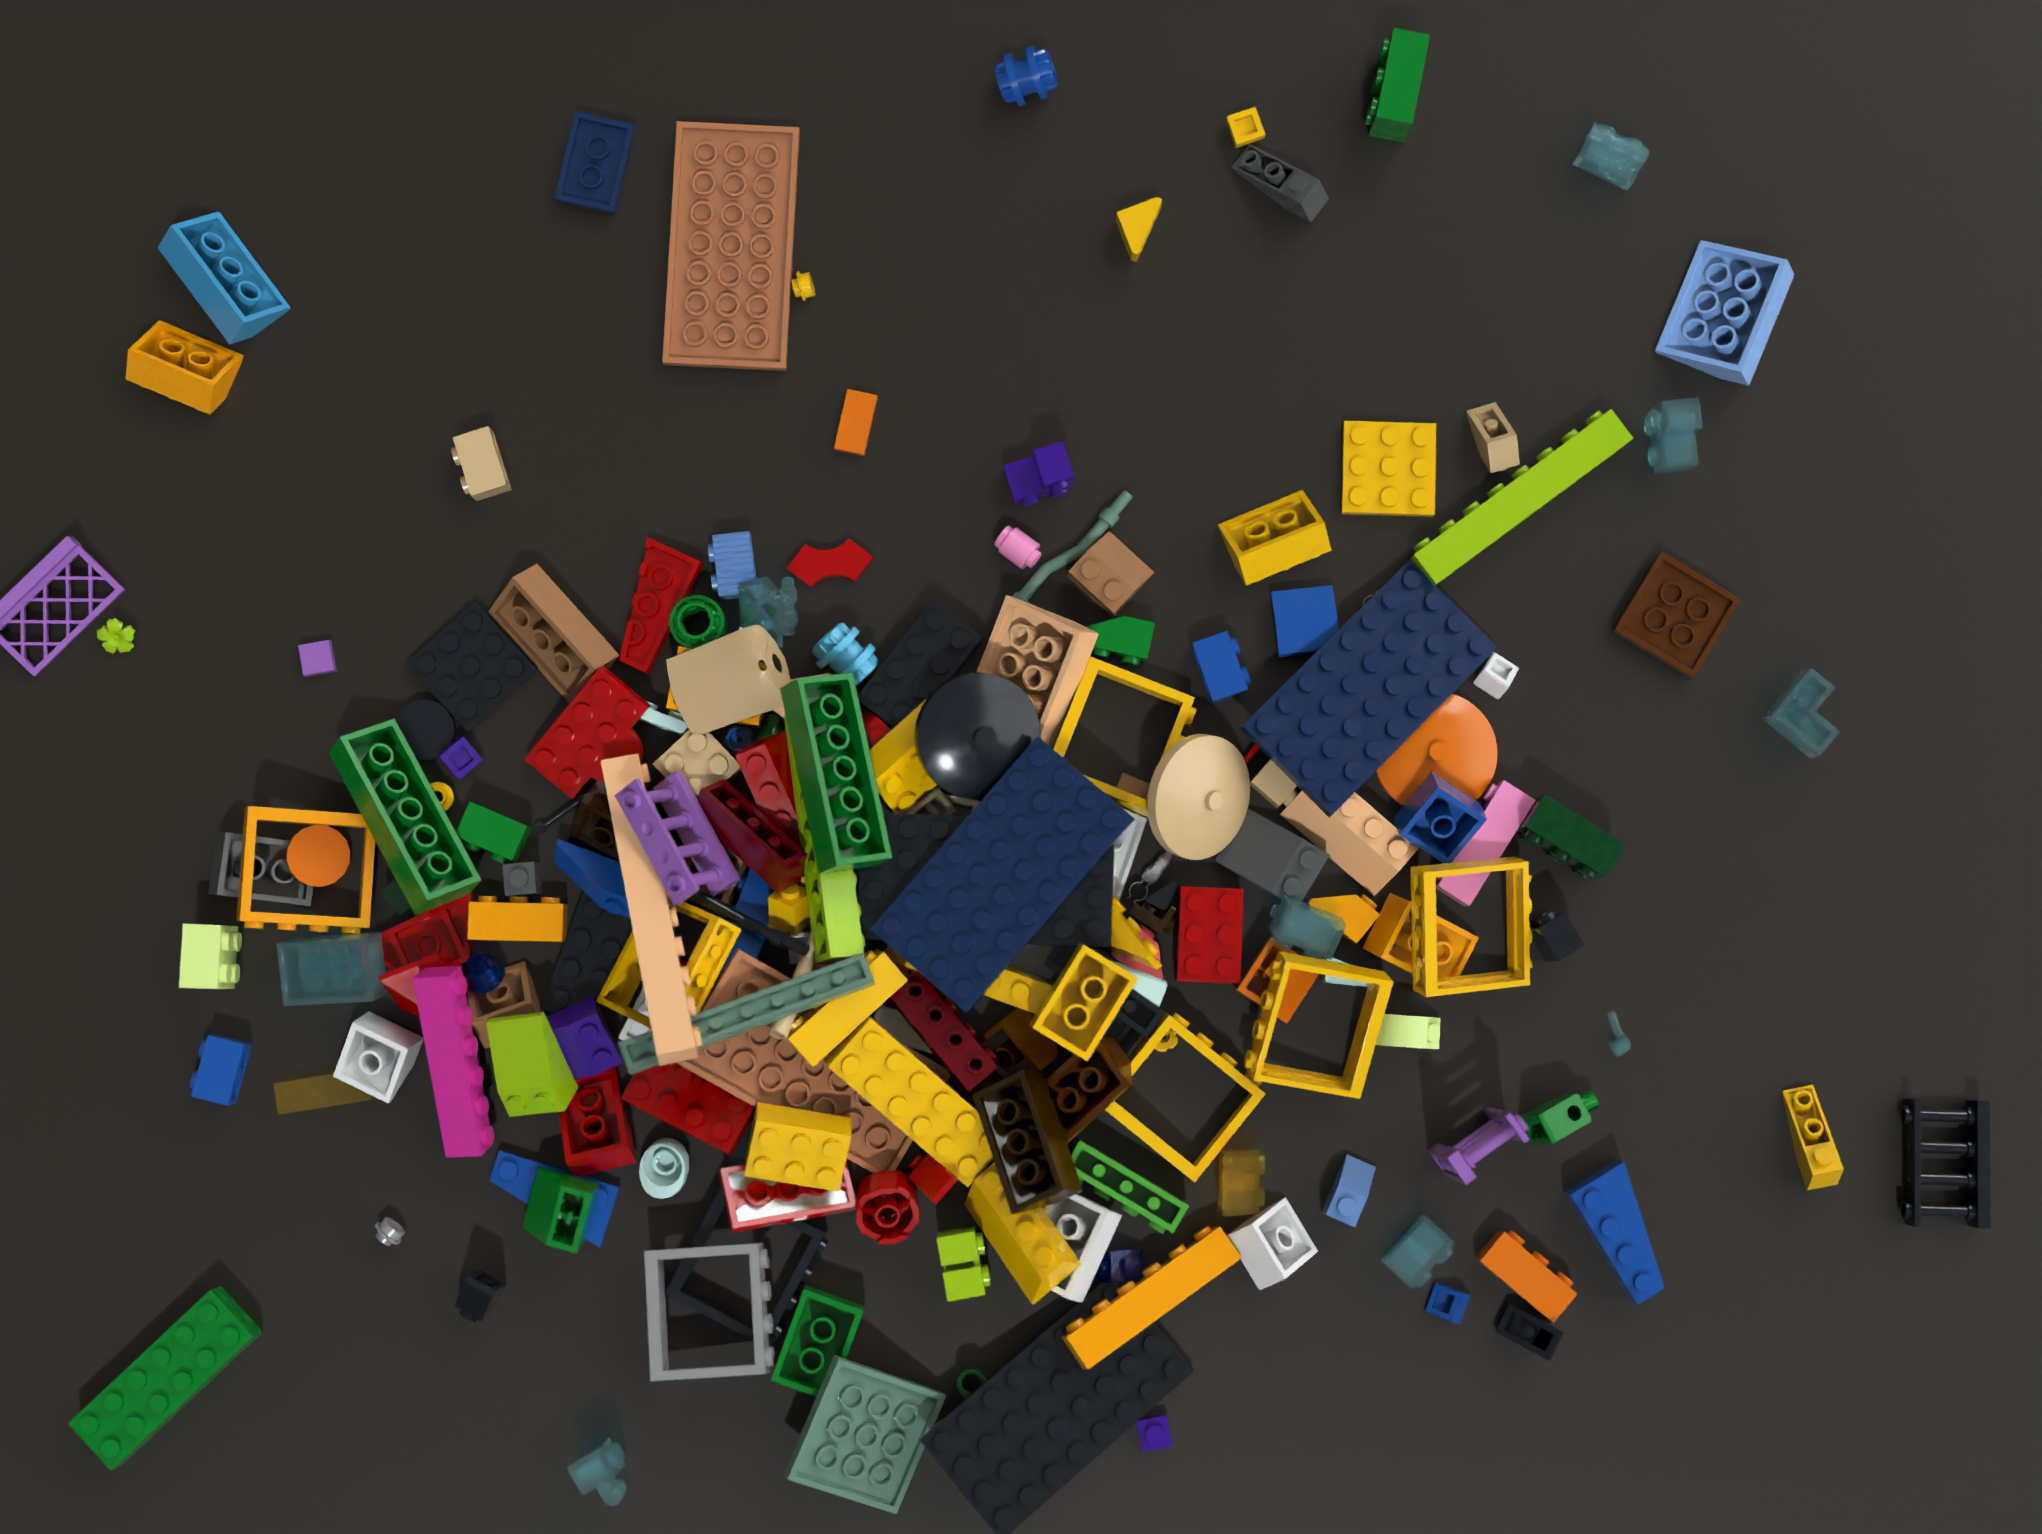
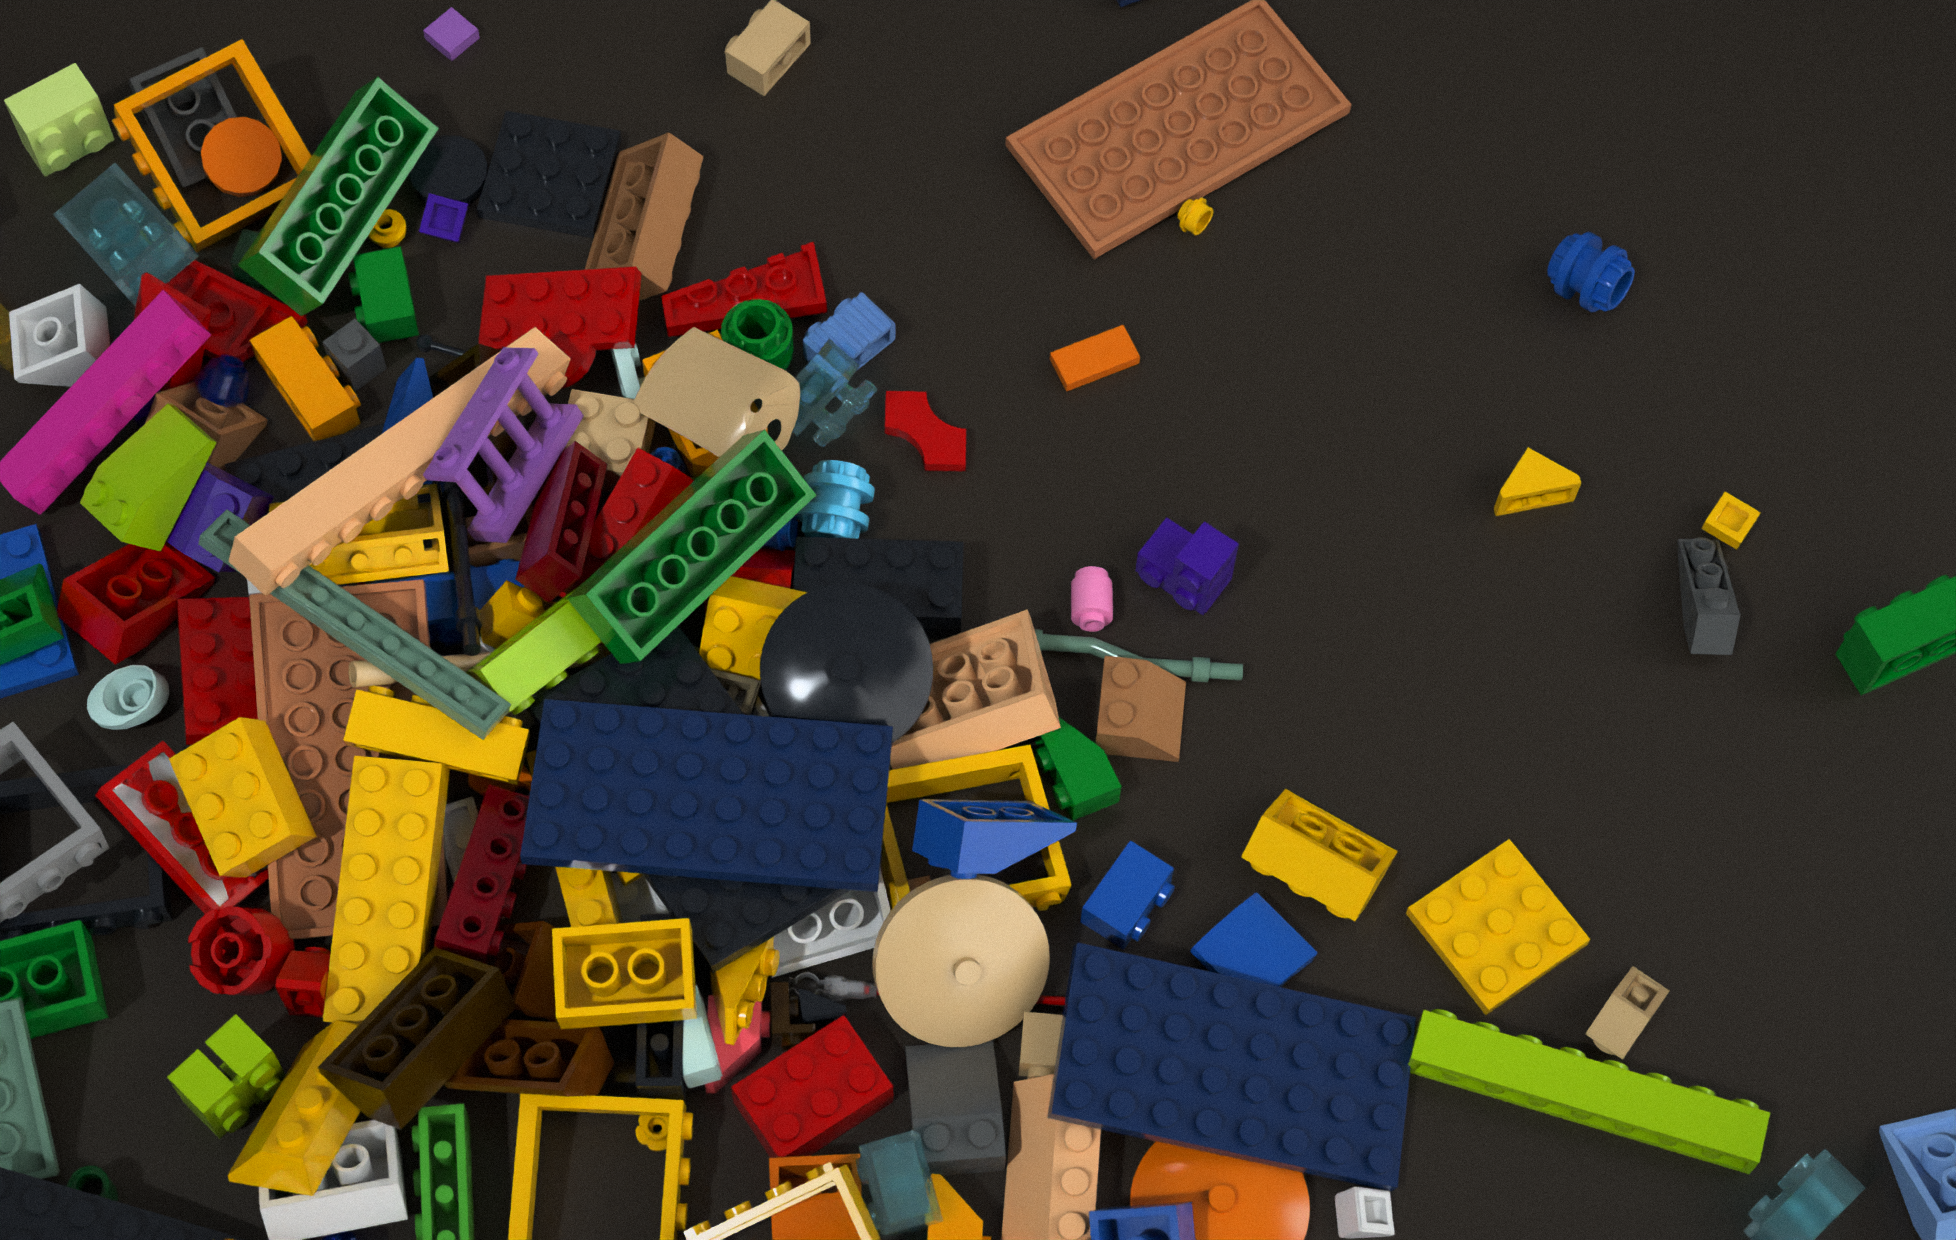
camera: 55 degrees right, 20 degrees down
none -> blue slope [912,799,1077,879]

